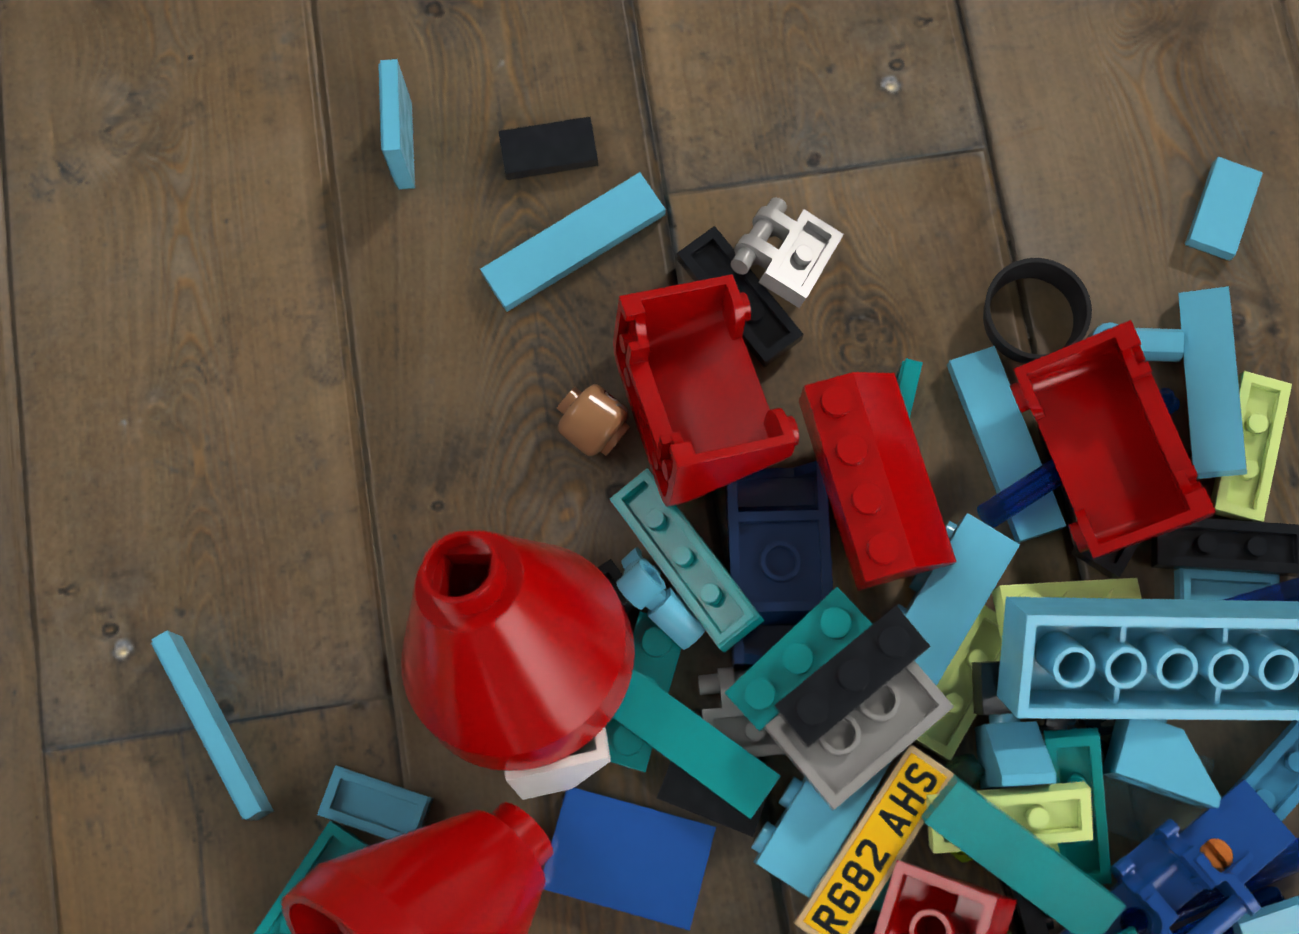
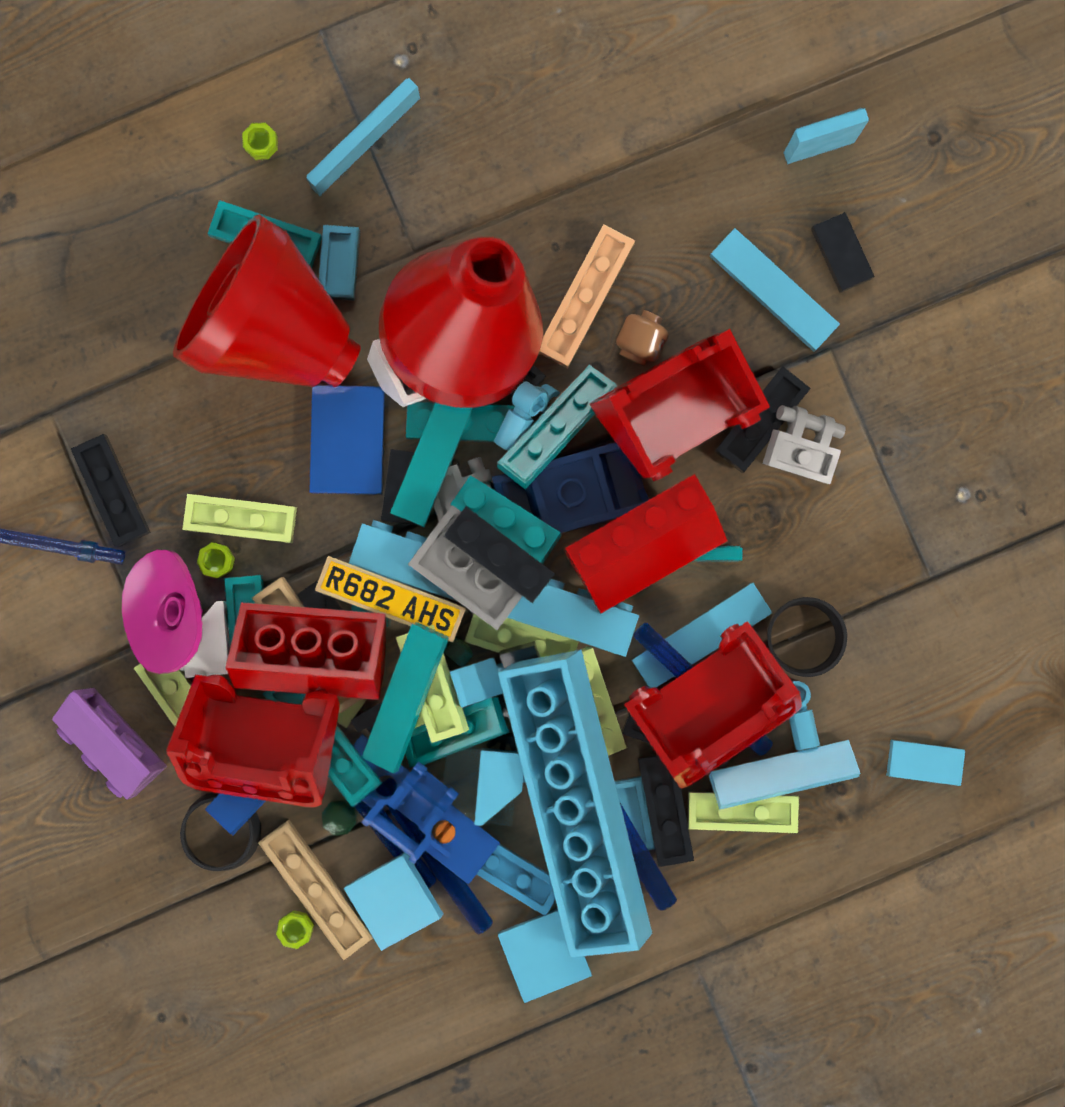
camera: 70 degrees right, 10 degrees up
none -> lime tile [242,123,278,160]
none -> light nougat plate [539,224,635,368]

